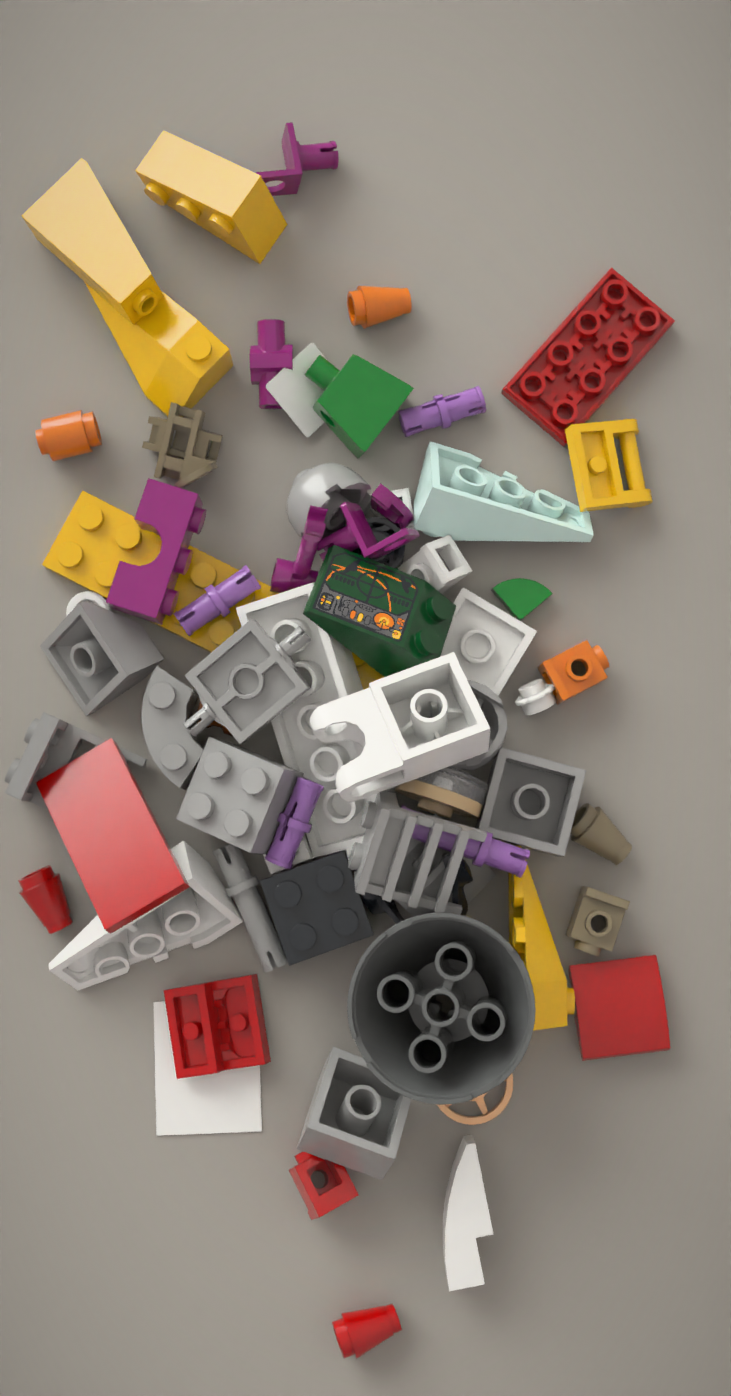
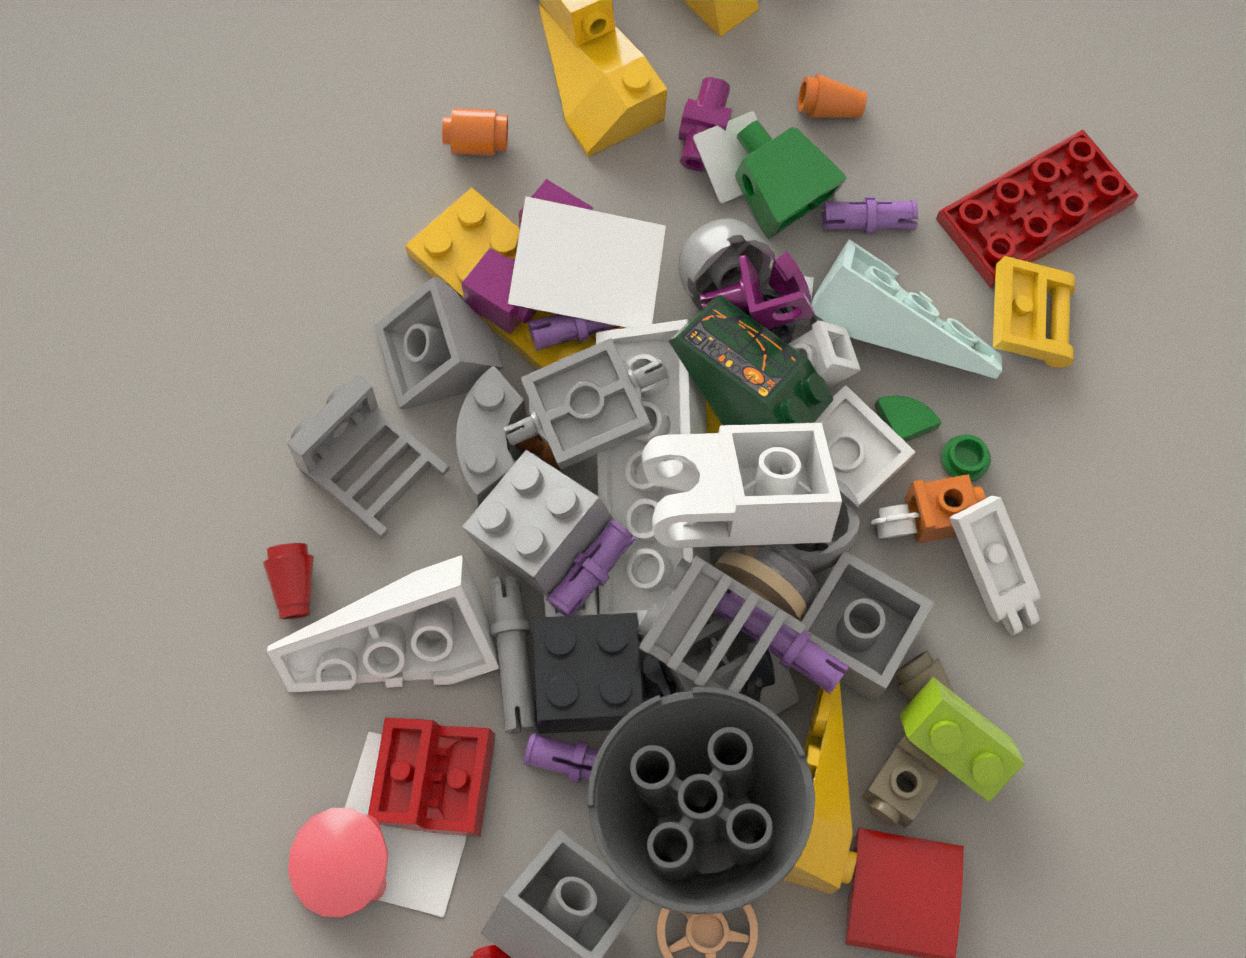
camera: 15 degrees right, 15 degrees down
tile [35,738,190,934] -> none
dark tan piece [142,402,223,489] -> none
magenta brick [270,505,328,593] -> none
none -> coral dish [288,808,388,917]
none -> white sticker [508,196,666,328]
none -> medium lavender pin [524,732,599,783]
none -> lime brick [899,677,1025,802]
none -> green plate [941,435,991,482]
none -> white hinge [949,496,1041,636]

